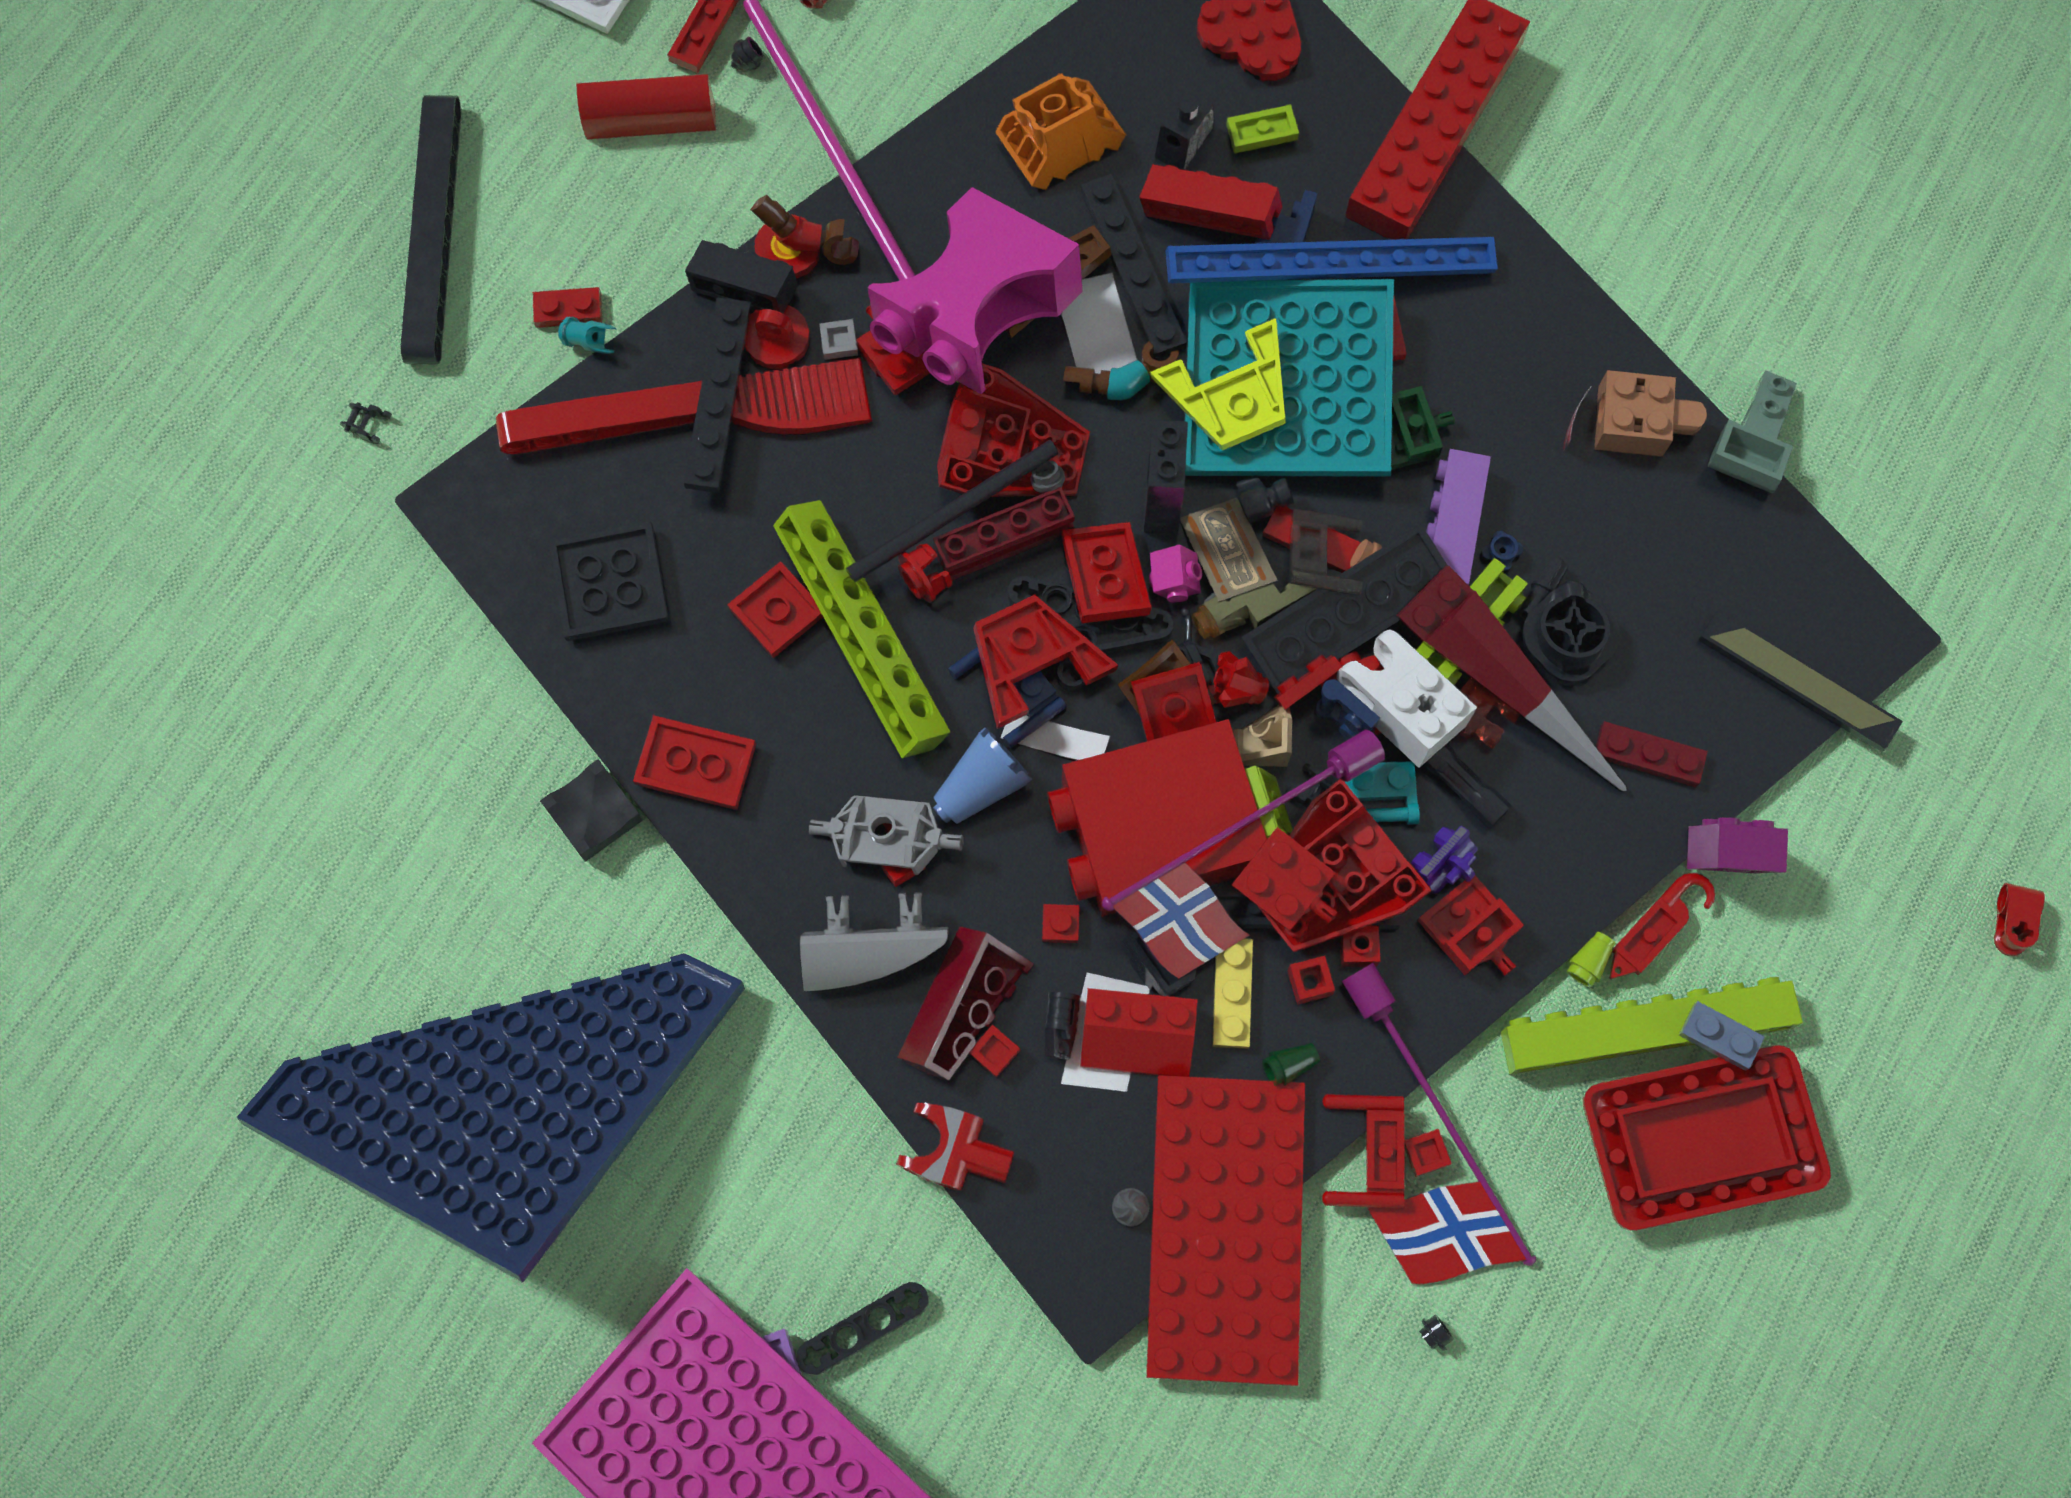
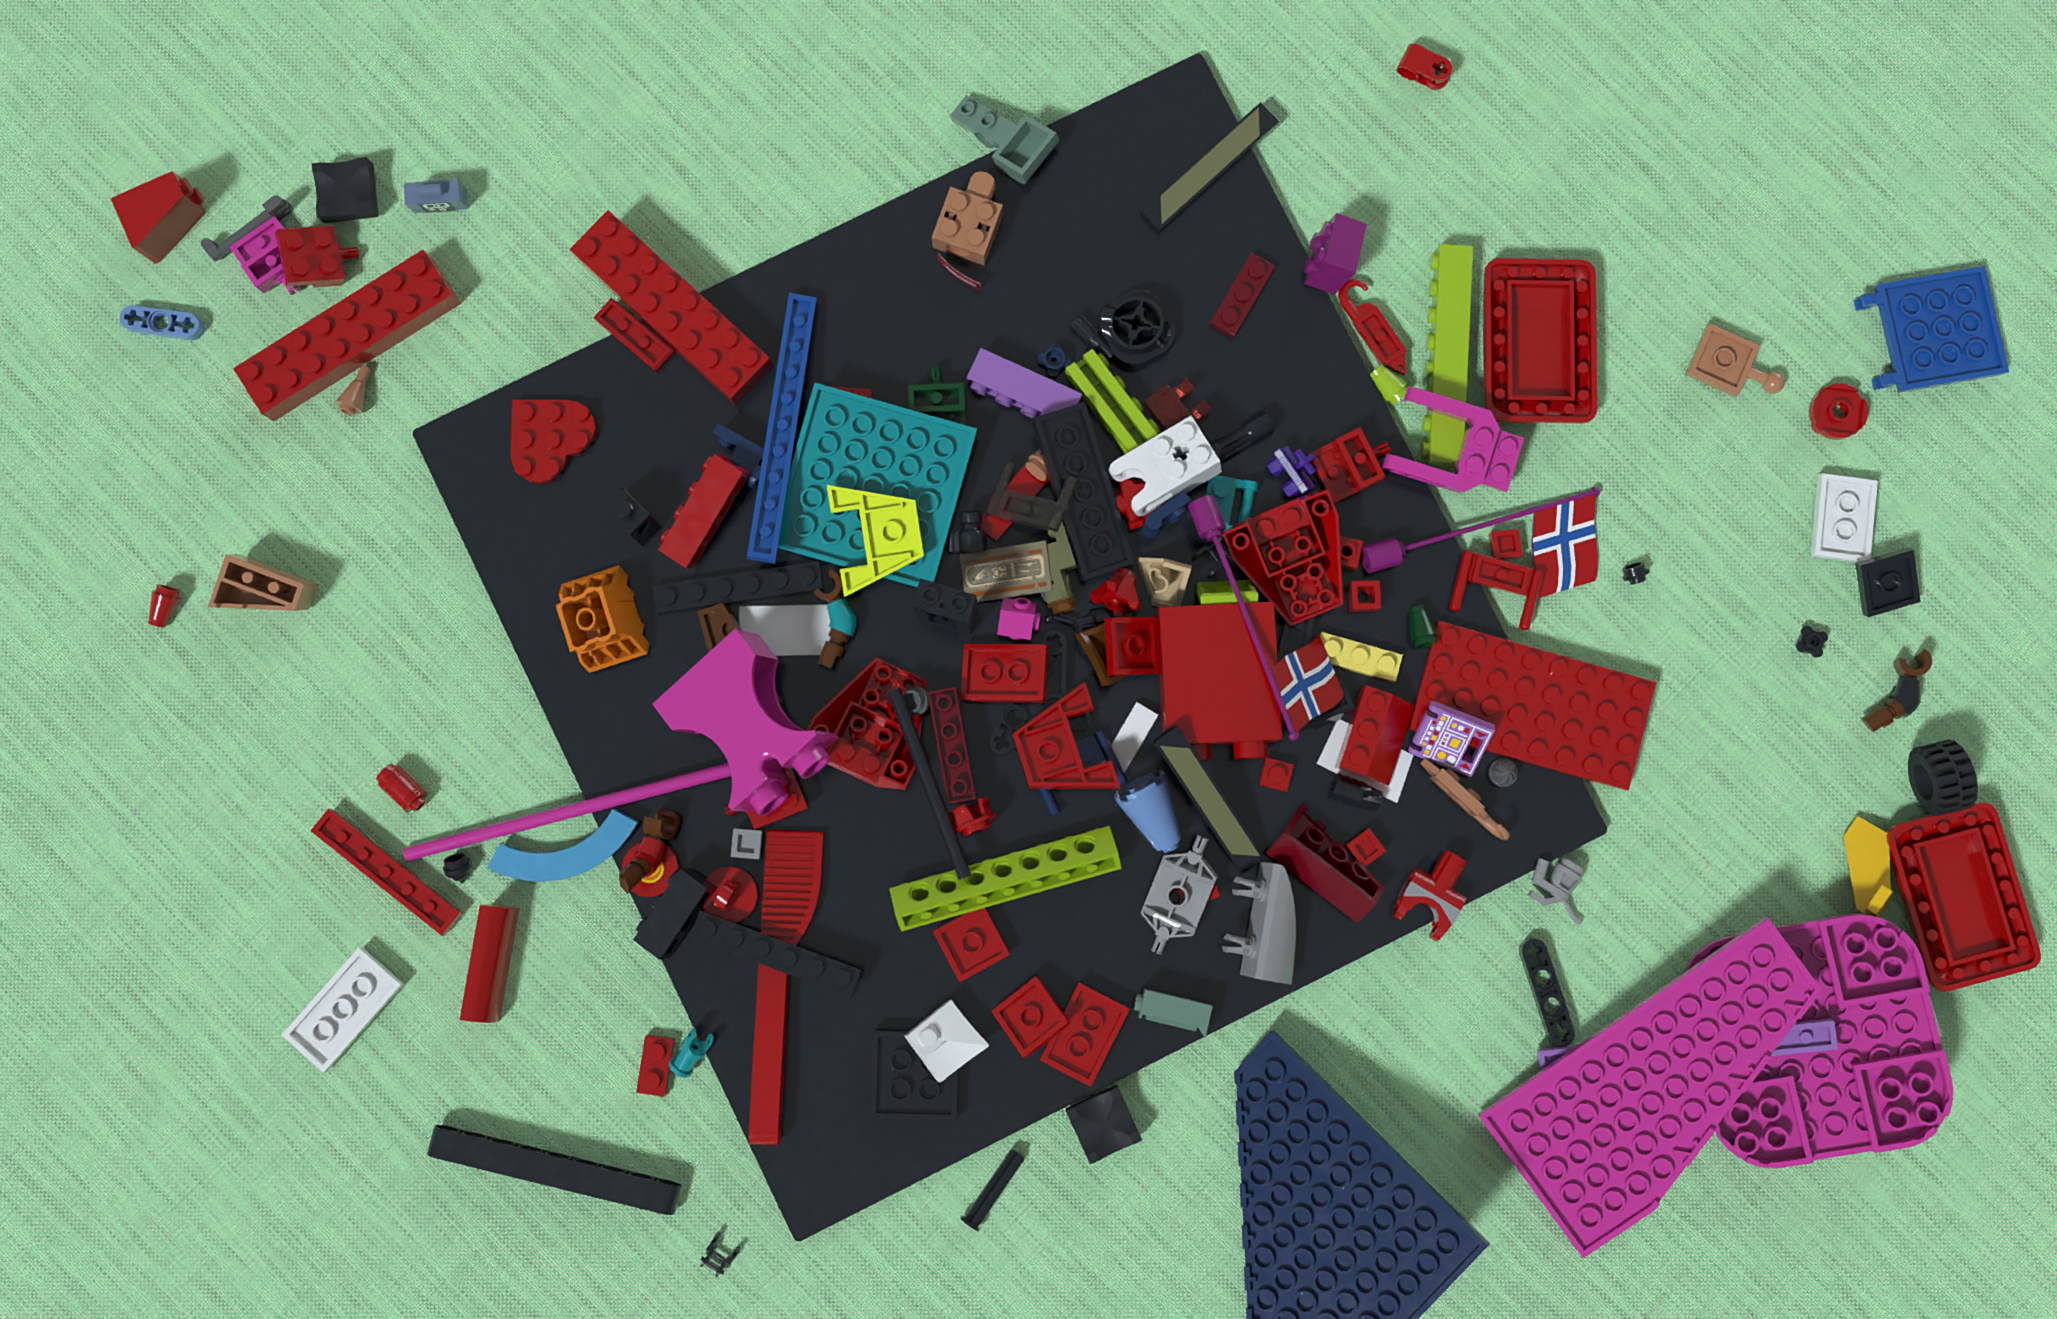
camera: 80 degrees left, 10 degrees up
lime plate [1226,105,1299,153] -> none
red plate [1232,827,1338,931] -> none
red plate [1274,654,1342,710] -> none
dark red plate [1396,565,1627,791] -> none
sand blue plate [1679,1001,1765,1071] -> none
none -> dark azure tile [487,808,640,882]
none -> red tile [593,297,675,373]
none -> white plate [904,1000,989,1082]
none -> black axle [960,1149,1024,1232]
none -> red plate [991,976,1071,1059]
none -> sand green window [1134,988,1213,1038]
none -> olive tile [1152,724,1265,875]
none -> dark pink plate [1382,387,1524,493]
none -> medium lavender container [1408,701,1495,777]
none -> nougat plate [1420,758,1510,840]
none -> light grey piece [1527,858,1584,924]
none -> nougat plate [1685,323,1785,397]

